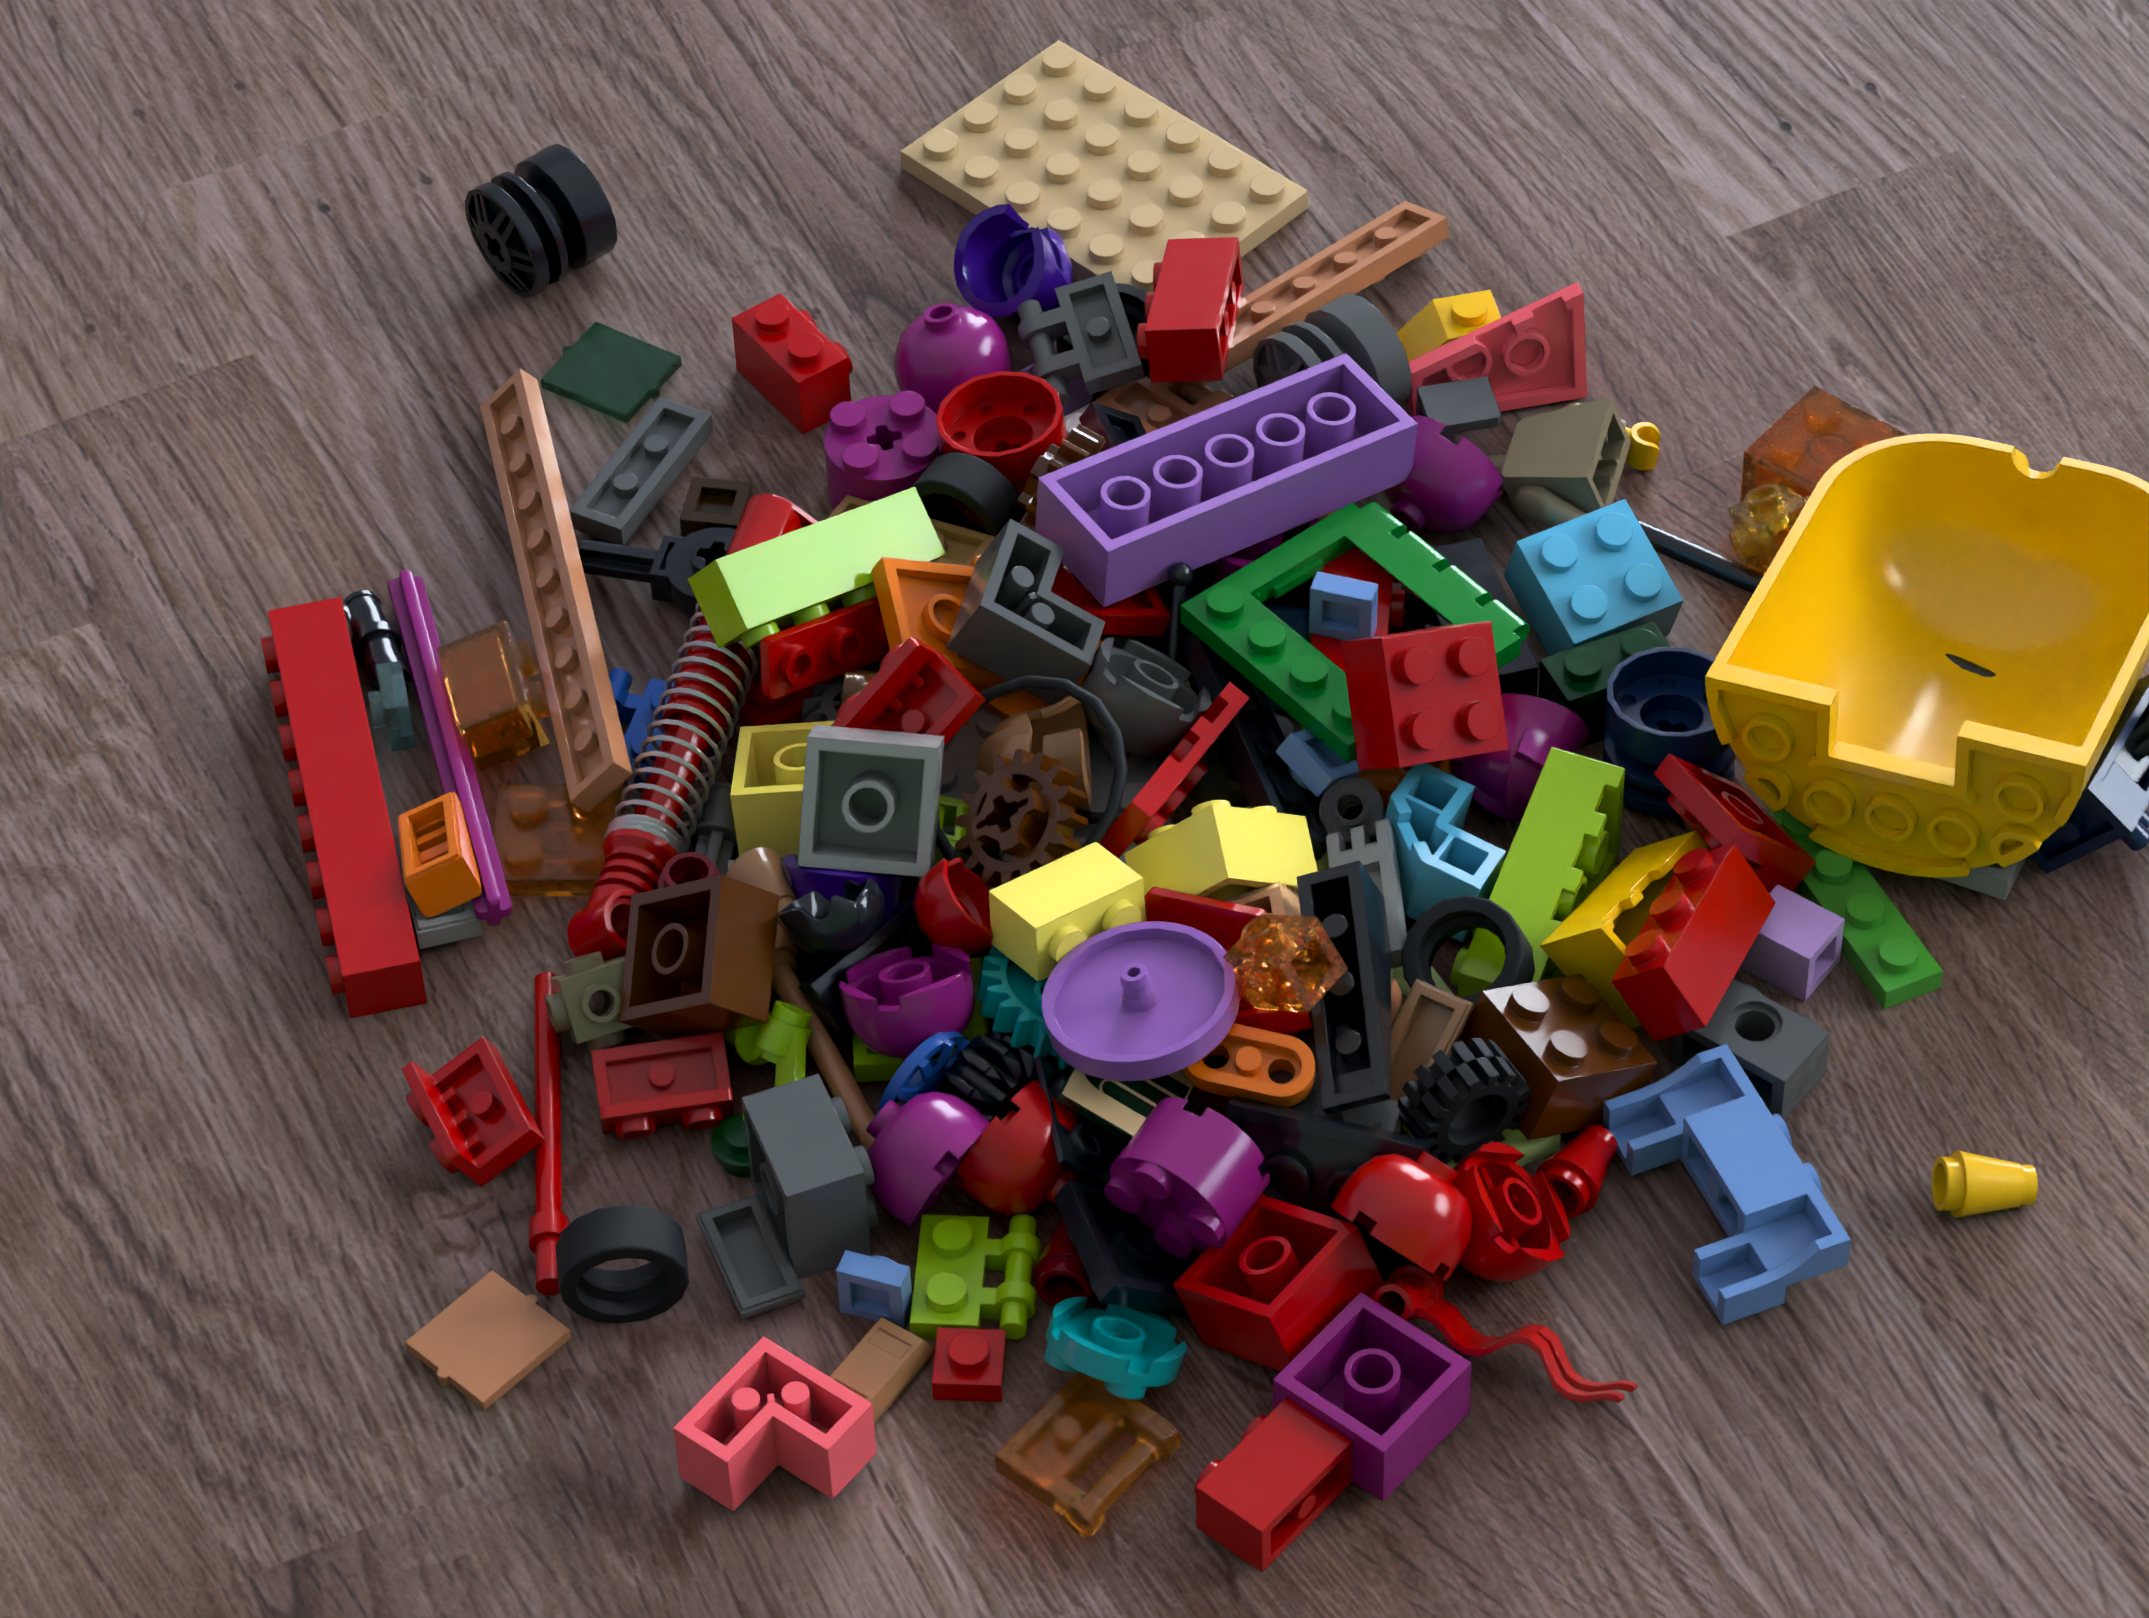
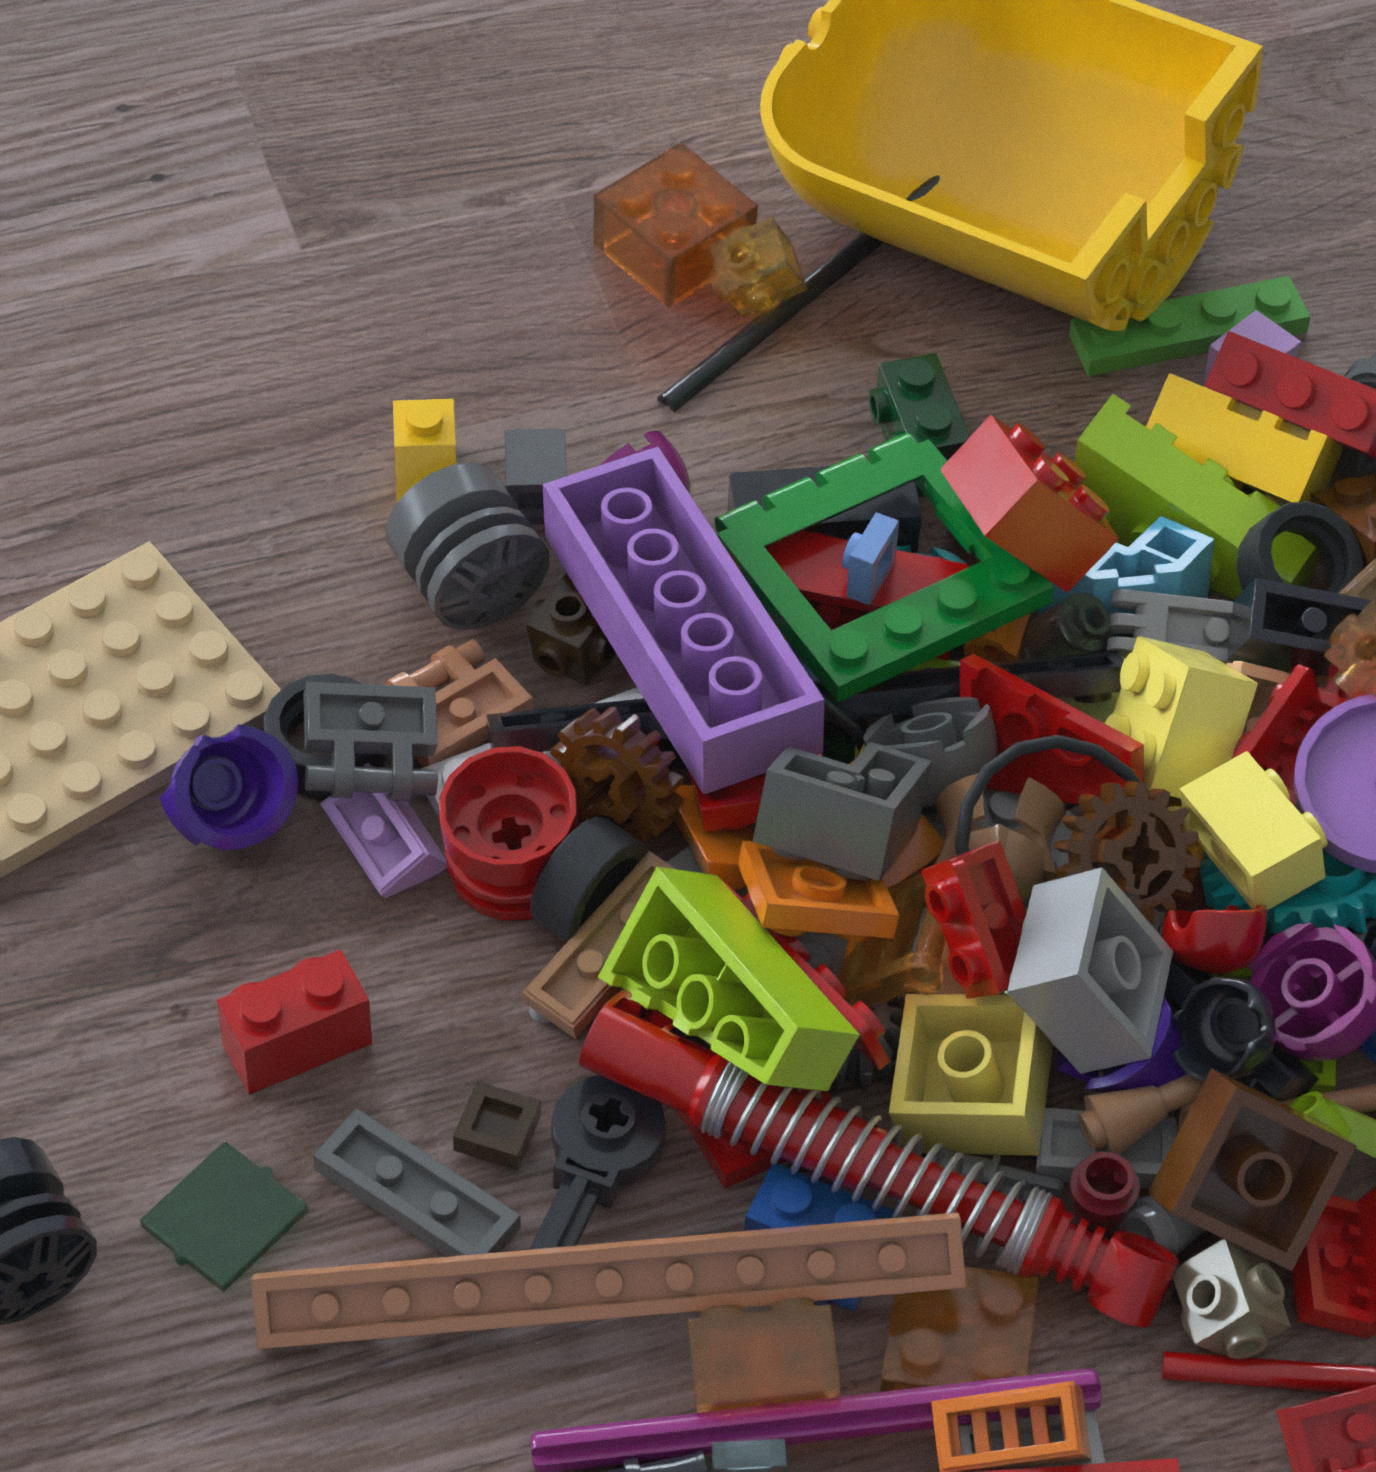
camera: 85 degrees left, 5 degrees up
magenta brick [824,391,947,509] -> none
magenta cylinder [894,303,1013,415] -> none
red brick [1137,237,1244,383] -> none
nougat plate [1188,201,1449,387] -> none
medium blue plate [1275,729,1363,798] -> none
coral wing [1407,282,1587,416] -> none
dark tan torso [1486,398,1661,528] -> none
medium azure brick [1504,499,1684,656] -> none
dark blue wheel [1602,647,1736,816] -> none
red plate [1653,754,1816,893] -> none

